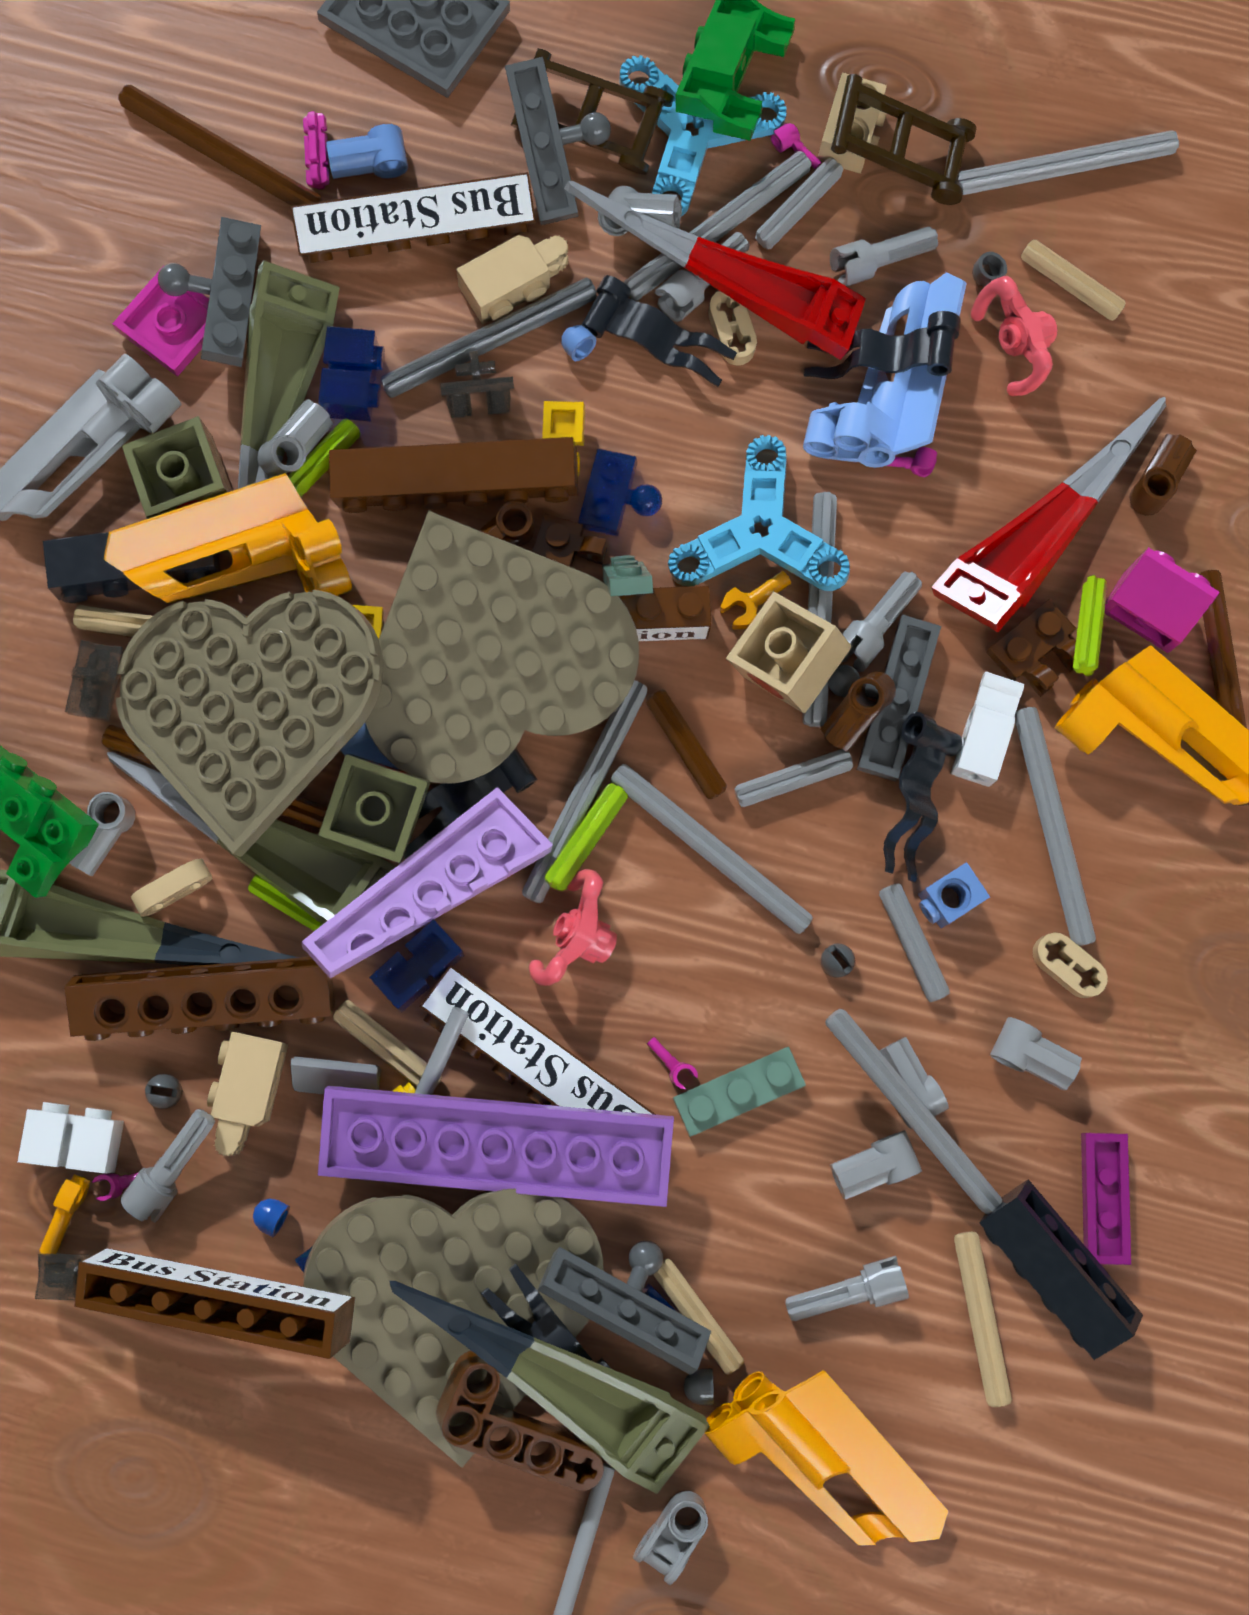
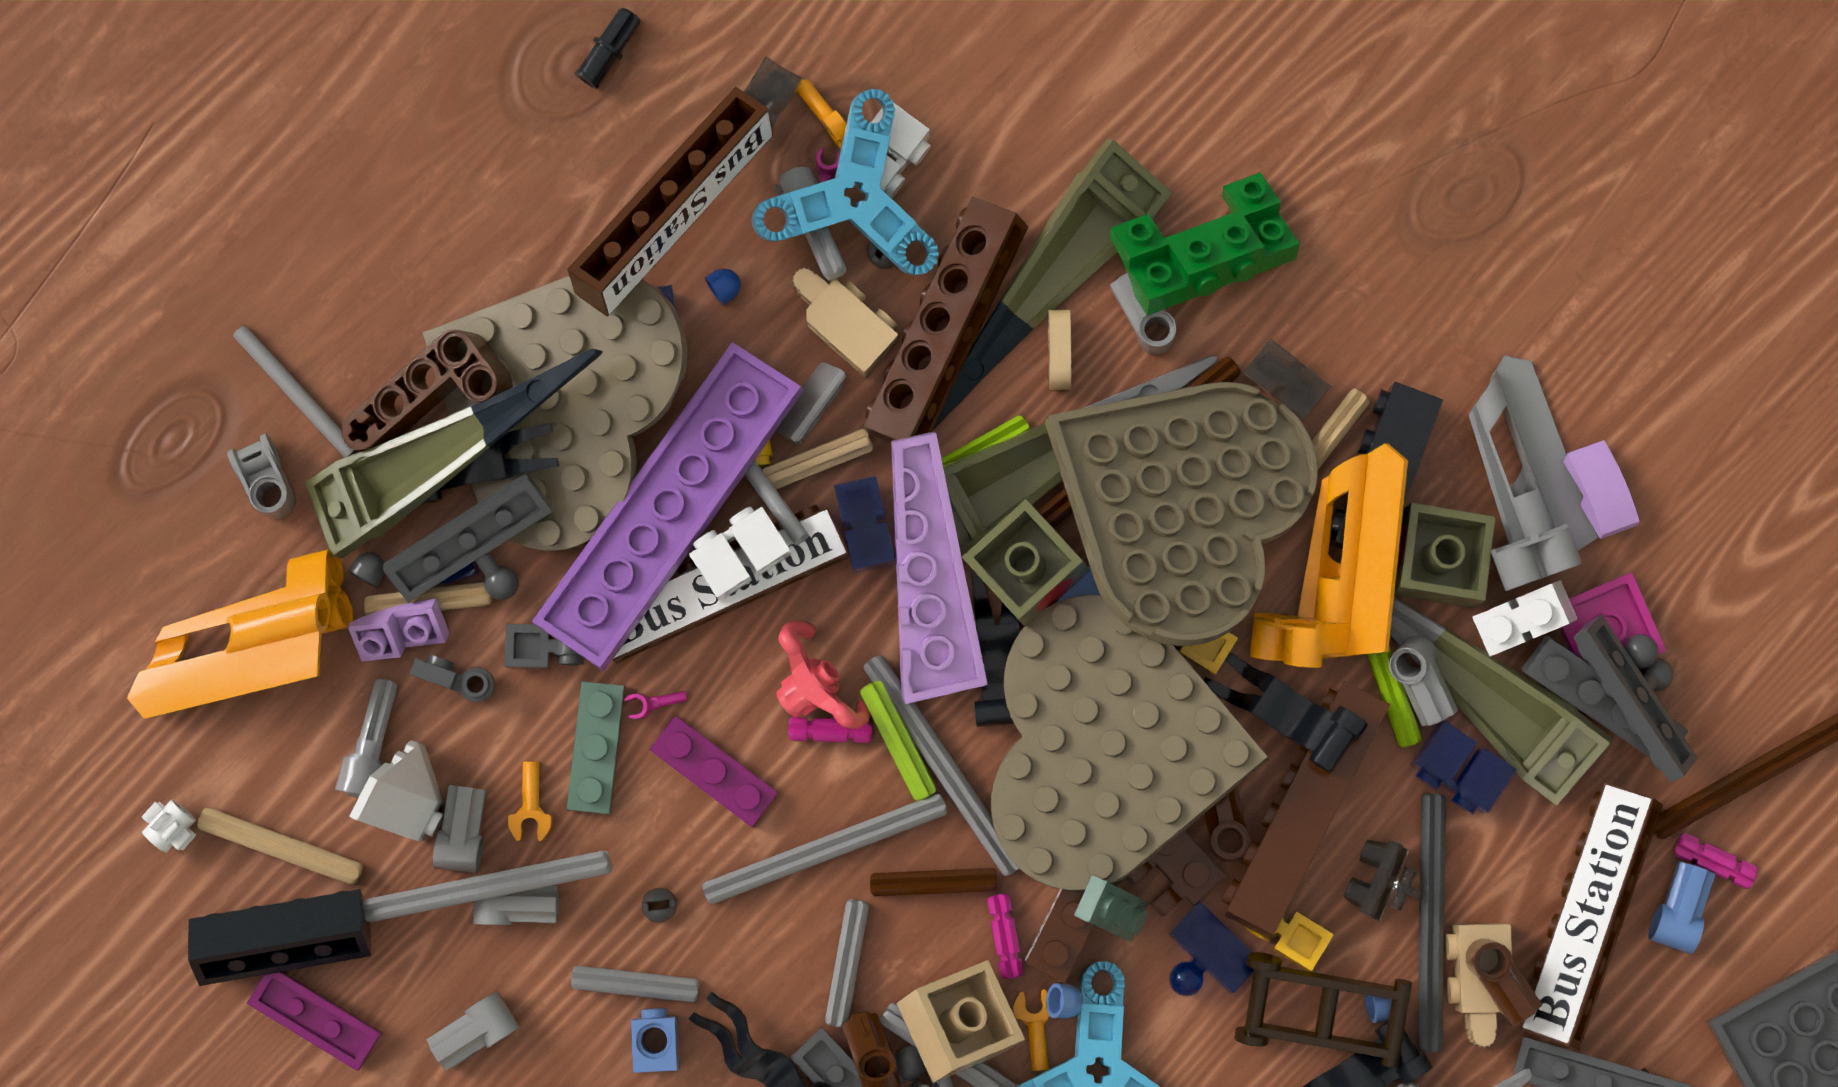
camera: 130 degrees right, 5 degrees up
none -> white gear [142,799,196,853]
none -> lavender slope [348,598,450,662]
none -> white wedge [349,740,444,841]
none -> dark grey plate [410,654,496,703]
none -> dark grey plate [505,624,584,669]
none -> light orange bar [508,762,553,841]
none -> black axle [574,8,641,89]
none -> magenta plate [649,715,778,827]
none -> white piece [689,506,792,601]
none -> medium azure piece [752,89,939,275]
none -> dark pink axle [788,717,873,743]
none -> dark pink axle [987,893,1024,979]
none -> medium blue hinge [1046,983,1083,1019]
none -> black flag [1204,652,1368,773]
none -> dark brown piece [1234,952,1412,1068]
none -> reddish brown piece [1466,939,1543,1026]
none -> white piece [1473,580,1578,657]
none -> lavender slope [1563,440,1640,539]
none -> dark grey plate [1573,614,1698,783]

